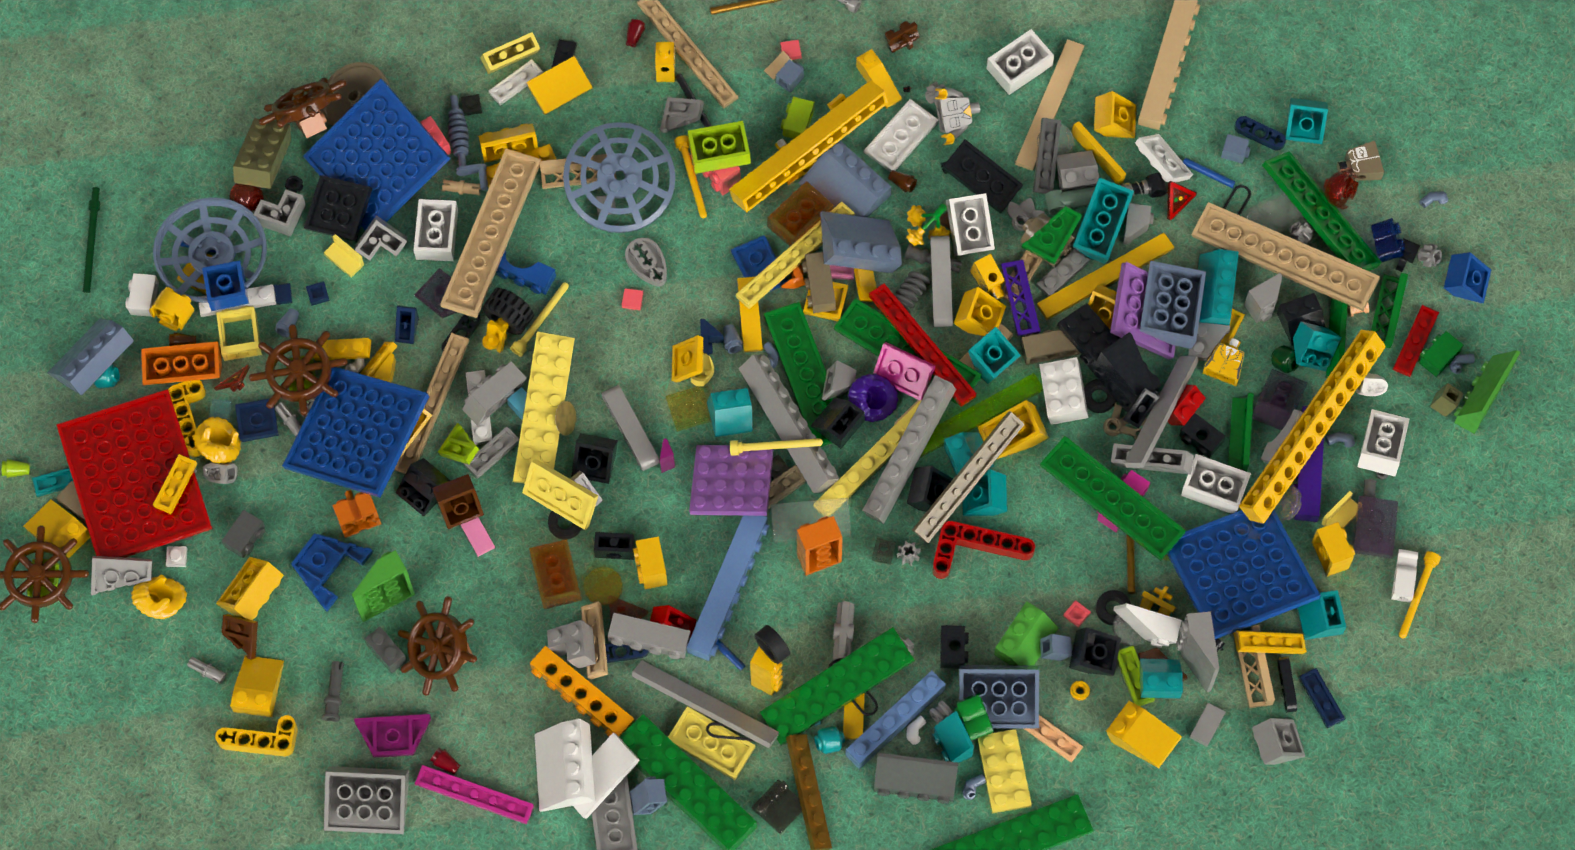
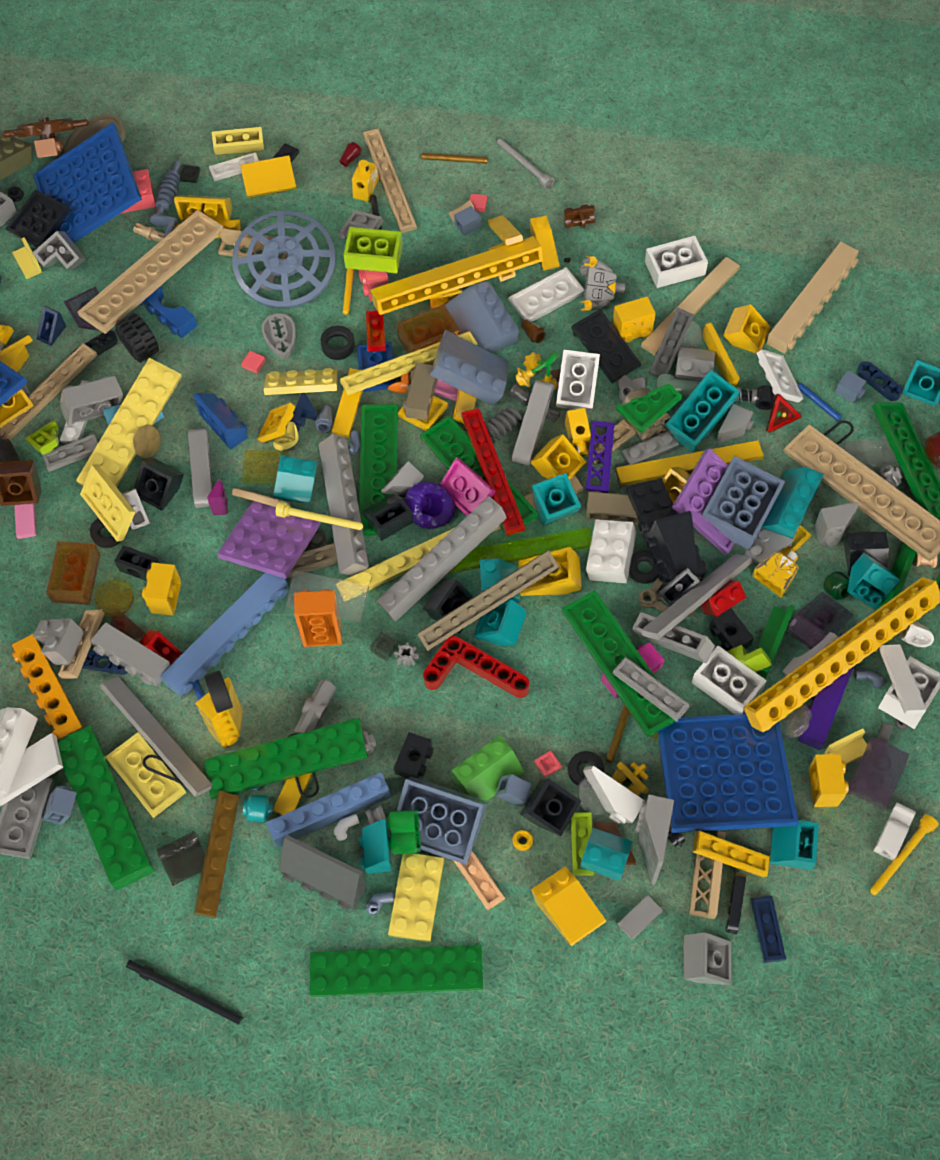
camera: 20 degrees right, 5 degrees down
white brick [414,199,458,261] -> none
yellow hips [482,318,509,353] -> none
light yellow piece [510,282,569,357] -> none
lime brick [780,96,815,139] -> none
none -> blue slope [193,393,248,450]
none -> tan tile [232,488,291,507]
none -> light yellow plate [264,368,338,395]
none -> black tyre [320,325,355,360]
none -> red plate [366,310,386,352]
none -> yellow tile [487,215,523,246]
none -> yellow brick [612,296,656,342]
none -> light grey tile [613,657,690,721]
none -> lime slope [726,645,772,672]
none -> white tile [879,644,926,715]

